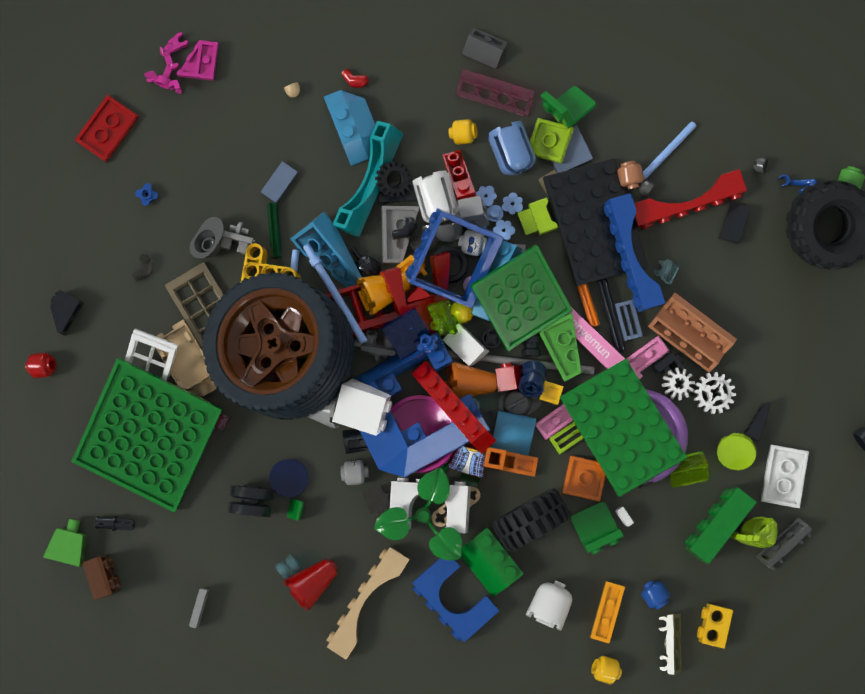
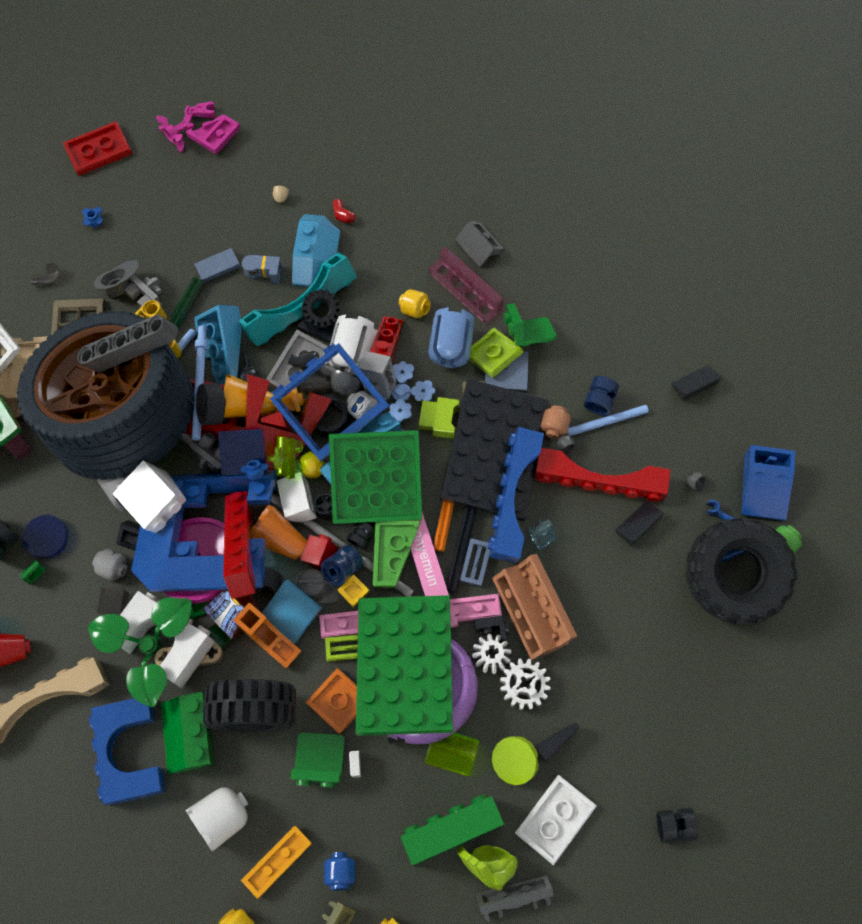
camera: 30 degrees right, 15 degrees down
none -> dark grey beam [77,315,178,373]
none -> black tyre [196,383,225,425]
none -> sand blue leg [242,255,282,284]
none -> dark blue wheel [583,376,619,416]
none -> black slope [672,365,721,401]
none -> blue slope [741,445,795,521]

